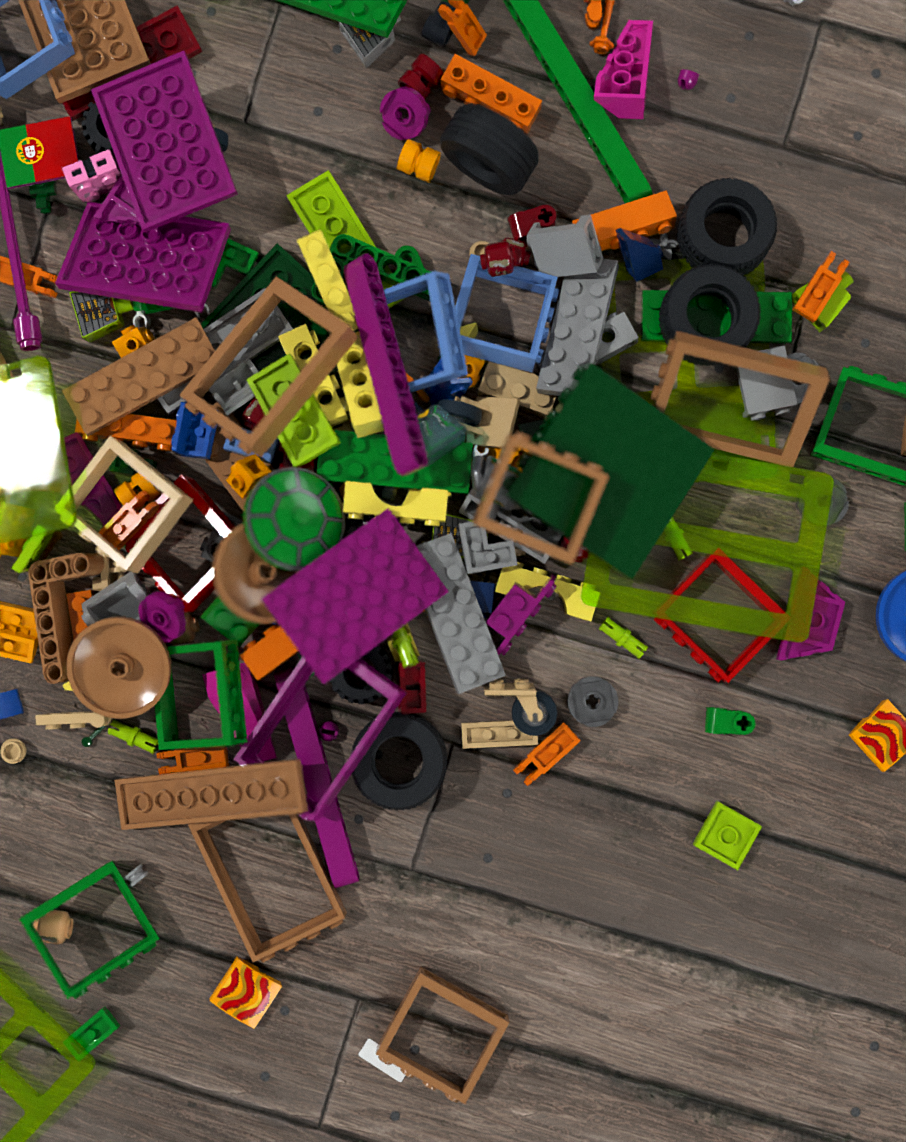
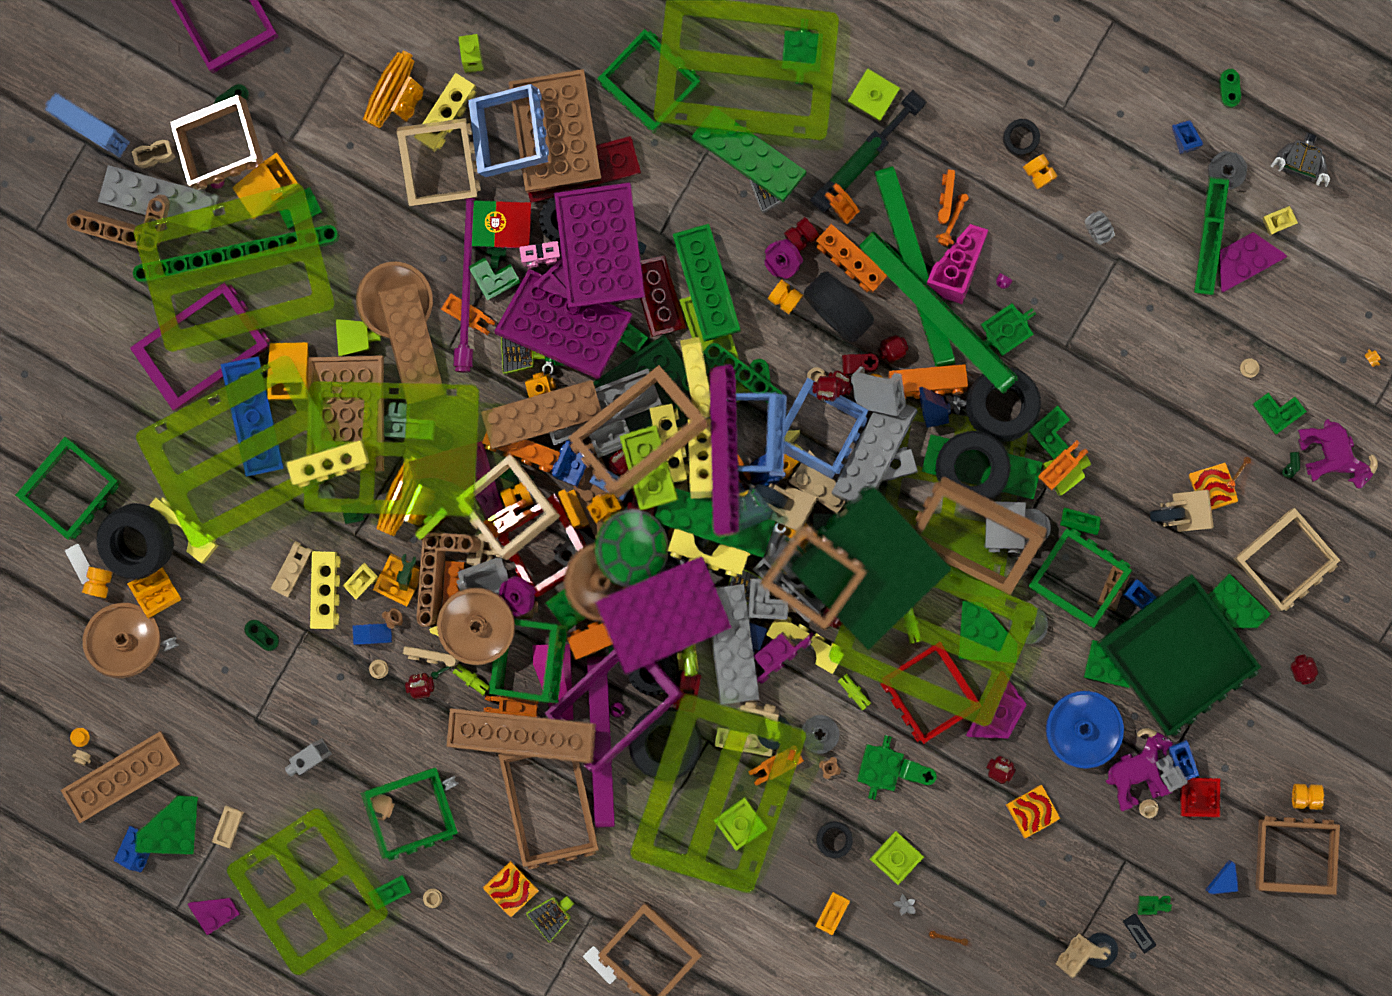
camera: 25 degrees right, 0 degrees up
none -> medium nougat plate [382,608,403,629]
none -> dark green plate [396,554,417,591]
none -> dark red head [405,673,434,699]
none -> tan plate [423,889,443,908]
none -> green plate [469,258,520,301]
none -> torso [526,896,575,942]
none -> light orange slope [558,489,591,529]
none -> clear neon green door [630,695,806,893]
none -> dark red slope [640,255,686,337]
none -> green plate [673,224,741,342]
none -> lime plate [713,797,767,851]
none -> light orange plate [815,892,850,935]
none -> black tyre [816,821,853,858]
none -> medium nougat plate [819,757,841,779]
none -> green plate [856,735,904,800]
none -> green beam [859,231,1018,393]
none -> dark red head [879,335,908,363]
none -> light grey plant [894,894,915,916]
none -> clear orange hinge [929,931,968,946]
none -> green plate [958,601,1018,663]
none -> green plate [980,303,1036,356]
none -> dark red head [986,756,1016,784]
none -> green plate [1029,405,1070,460]
none -> green plate [1060,507,1101,535]

